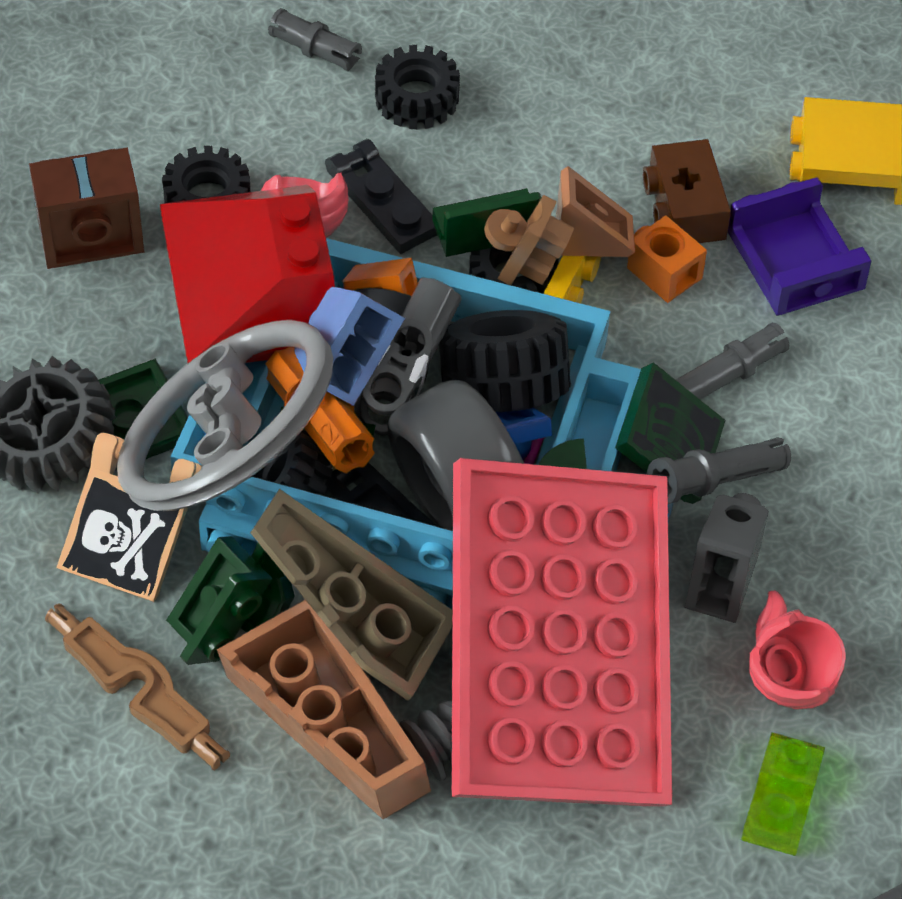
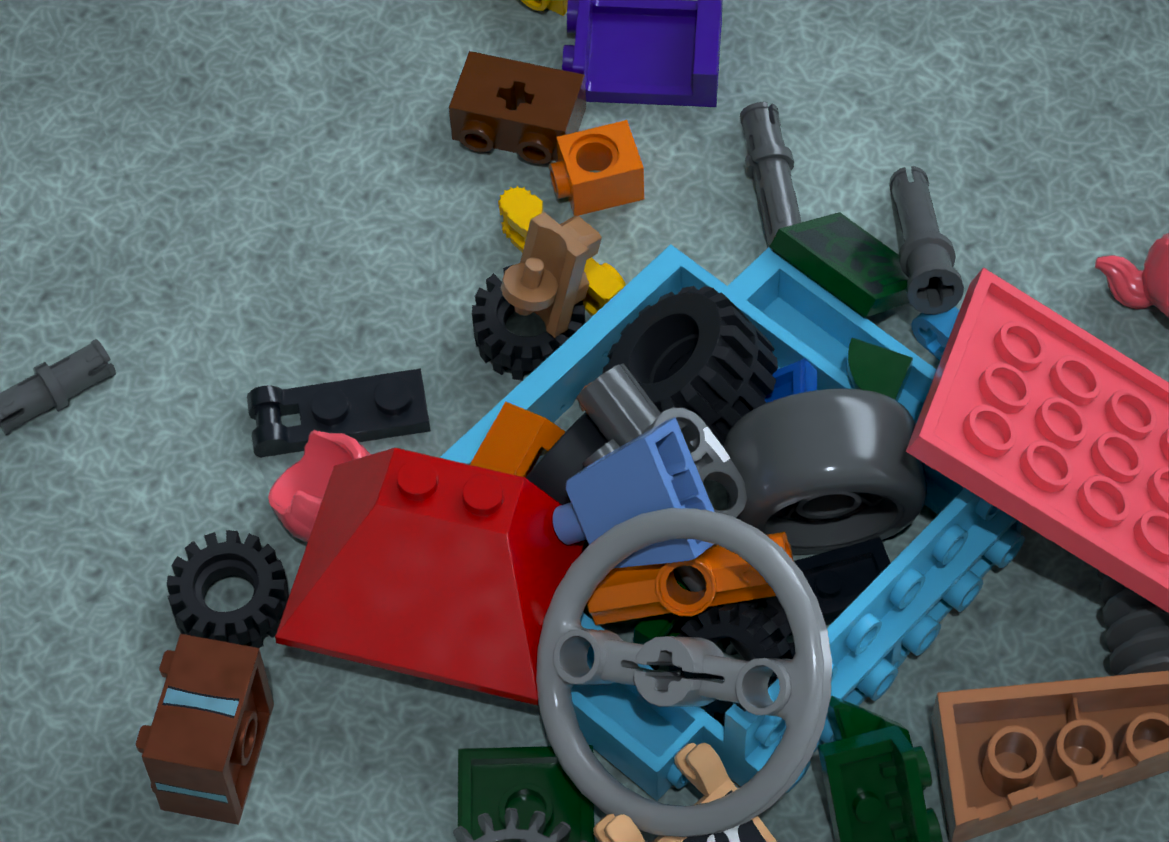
camera: 60 degrees left, 5 degrees up
dark tan wedge [250,489,453,701] -> none
black tyre [375,45,460,130] -> none
dark green panel [432,188,541,257] -> none
nougat slope [556,166,635,257] -> none
dark grey torso [684,493,769,623] -> none

